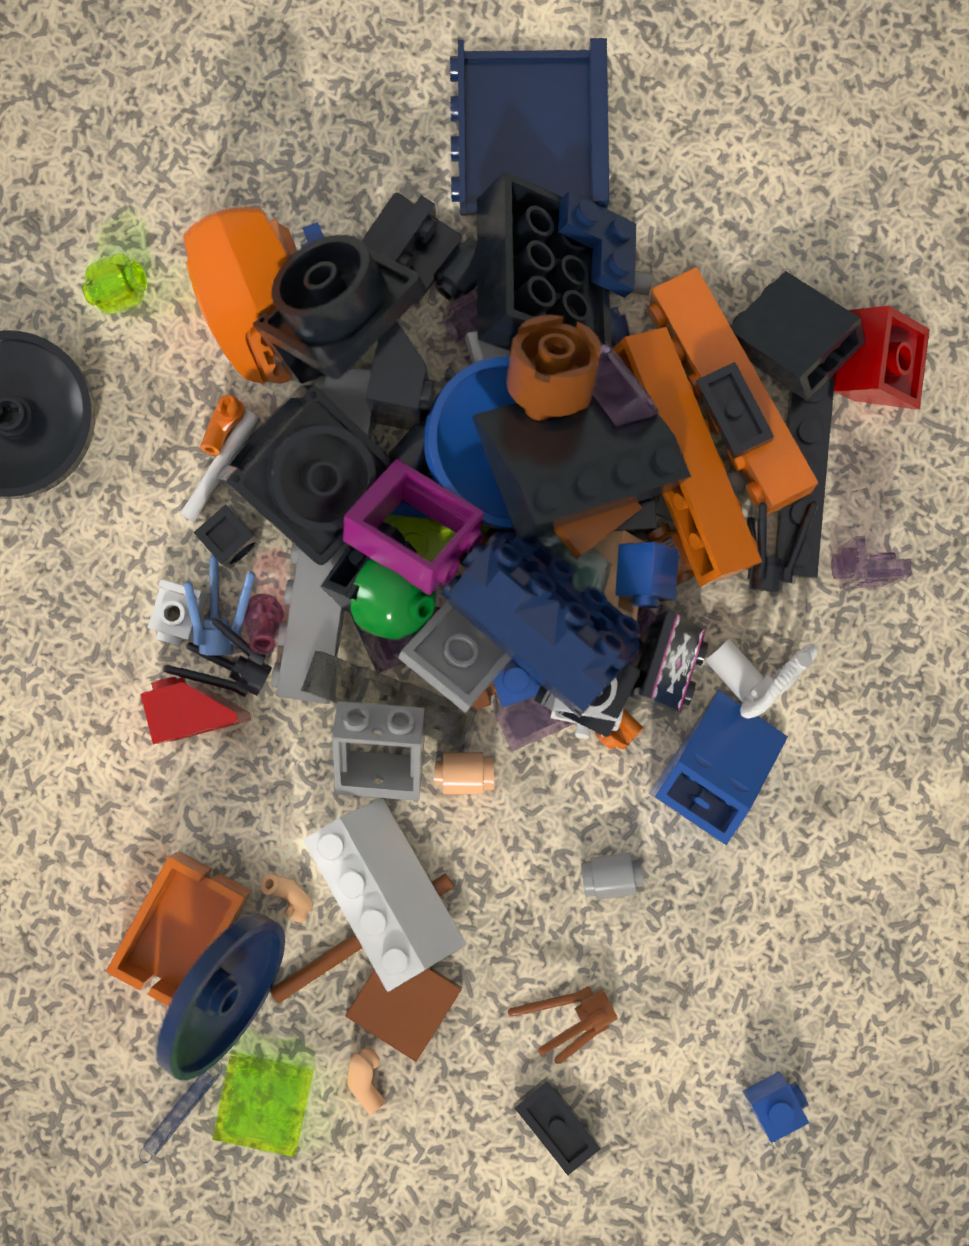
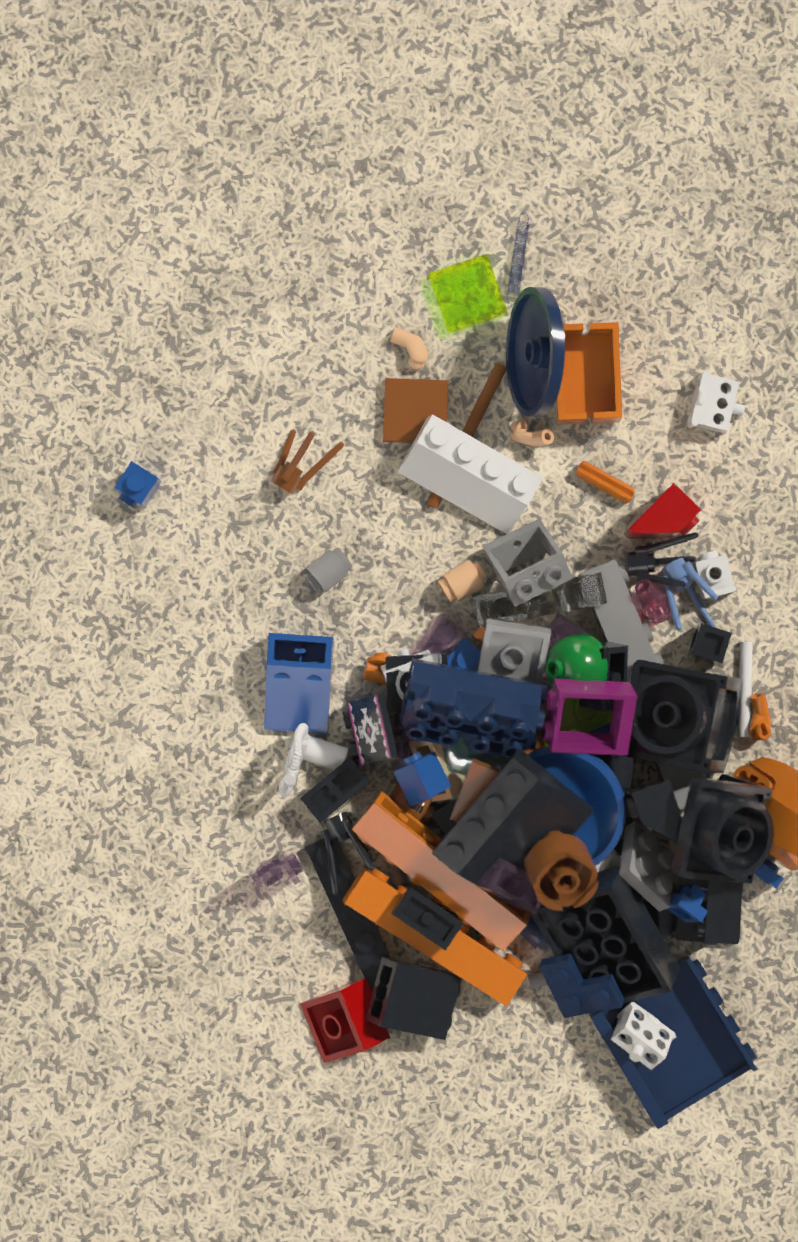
camera: 155 degrees right, 0 degrees up
black plate [514,1077,601,1176] -> none
none -> black hinge [300,757,372,824]
none -> orange axle [575,461,635,504]
none -> white piece [611,1002,676,1070]
none -> light grey plate [620,822,674,912]
none -> blue tile [667,885,708,923]
none -> white piece [687,370,745,433]

